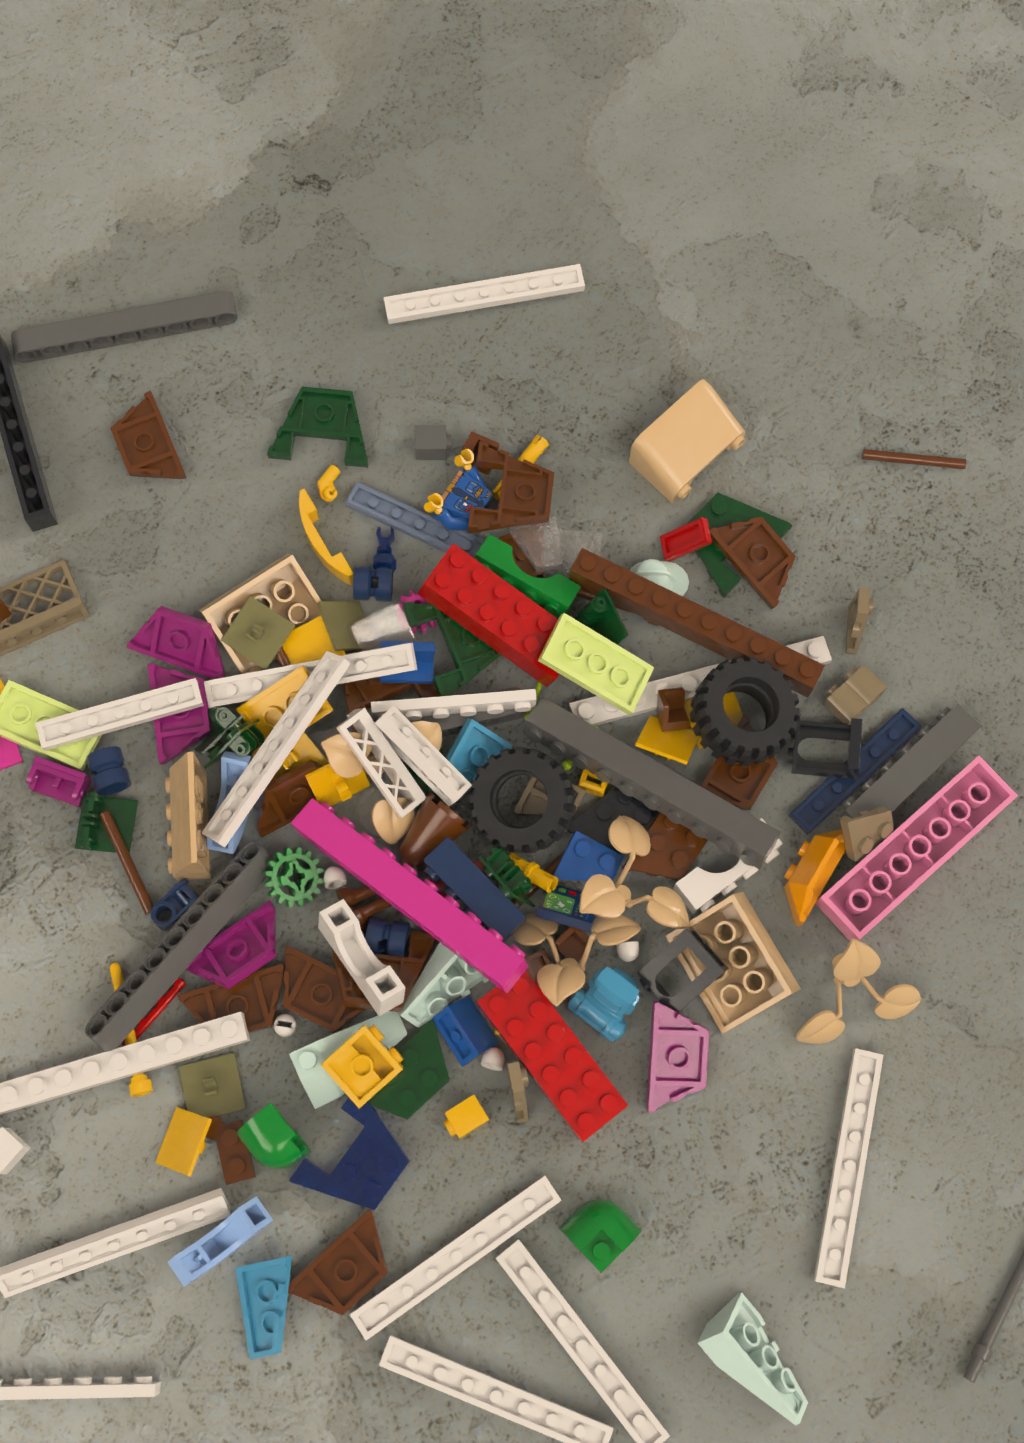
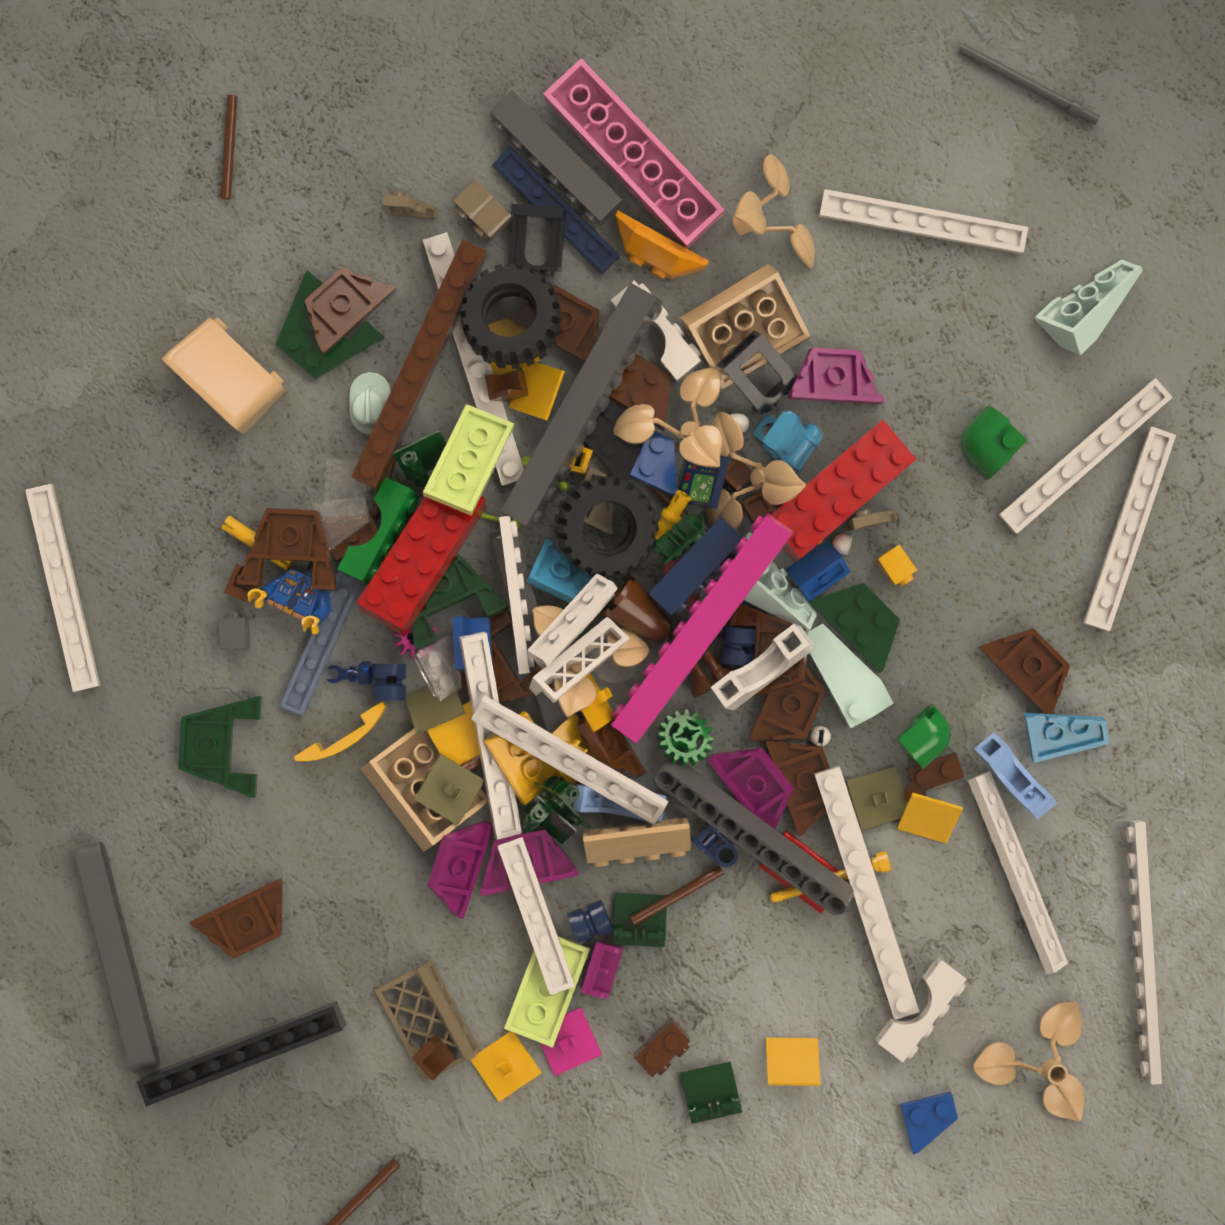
camera: 90 degrees left, 15 degrees up
clear blue wing [289,1097,410,1210] -> none
yellow arm [317,465,341,502] -> none
yellow plate [321,1023,404,1108] -> none
white hinge [324,866,347,889] -> none
white plate [350,1176,562,1340] -> none
red tile [660,517,712,562] -> none
dark tan wing [840,806,895,862] -> none

